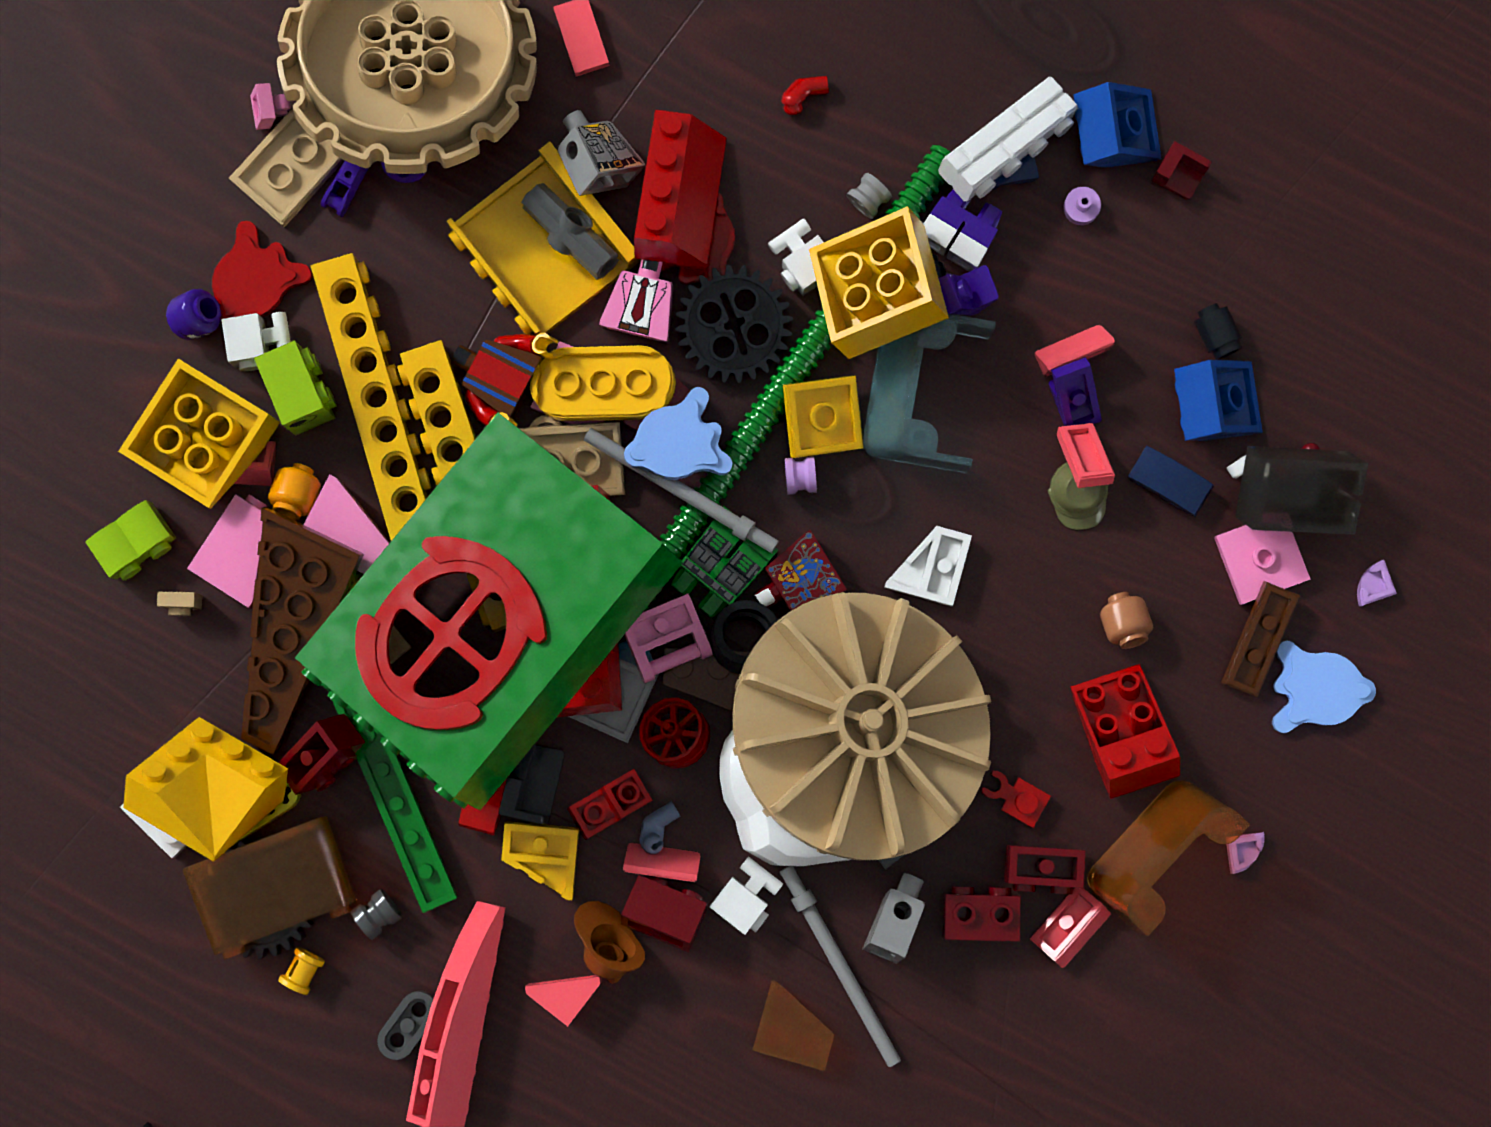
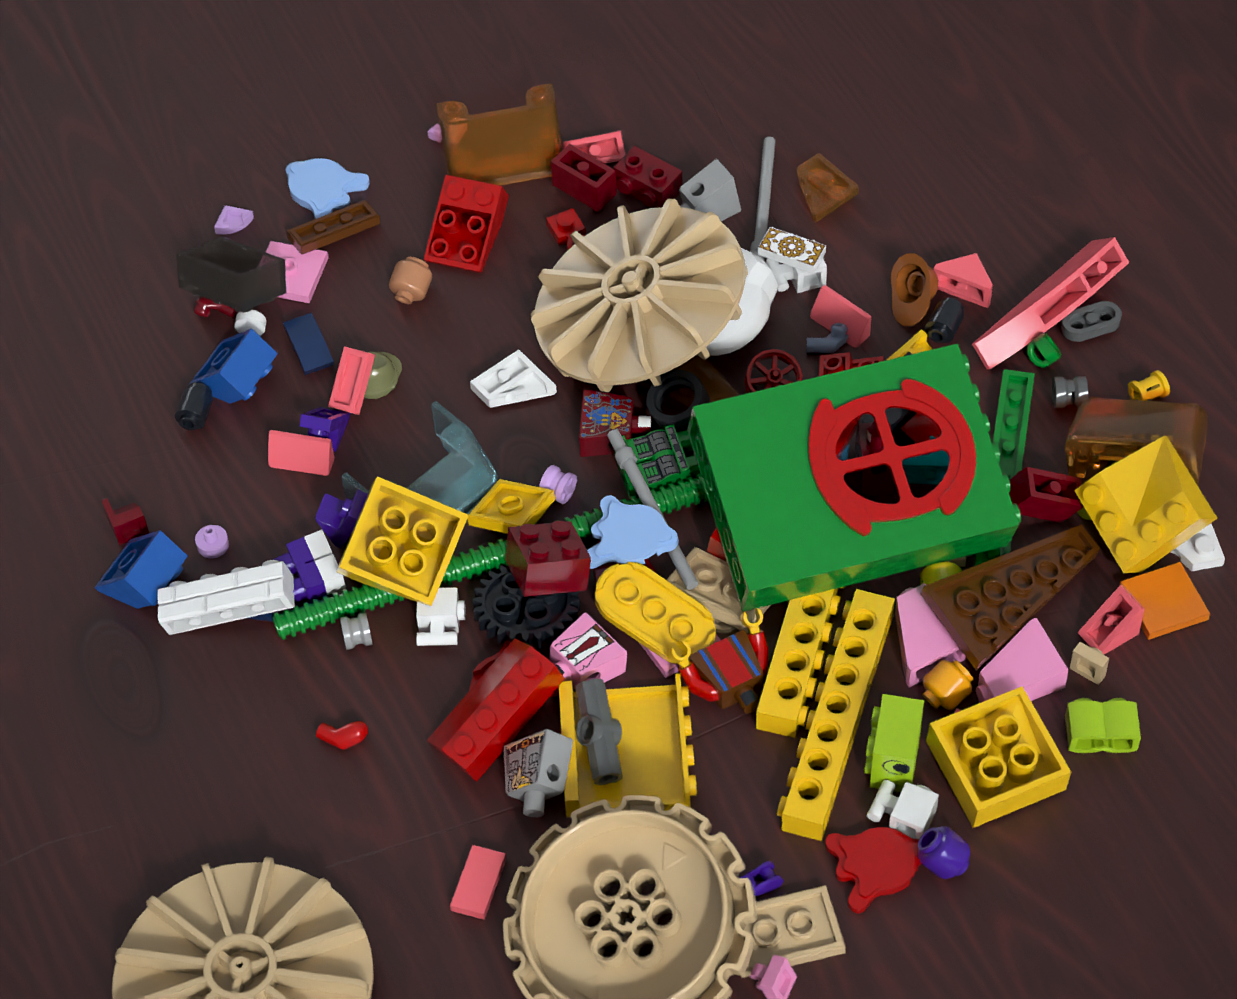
camera: 145 degrees left, 30 degrees down
dark red brick [621,875,707,952] -> none
none -> dark red brick [505,521,591,597]
none -> tile [758,227,826,274]
none -> black brick [925,297,964,343]
none -> green tile [1027,333,1061,368]
none -> coral slope [1078,585,1144,655]
none -> orange tile [1120,562,1210,640]

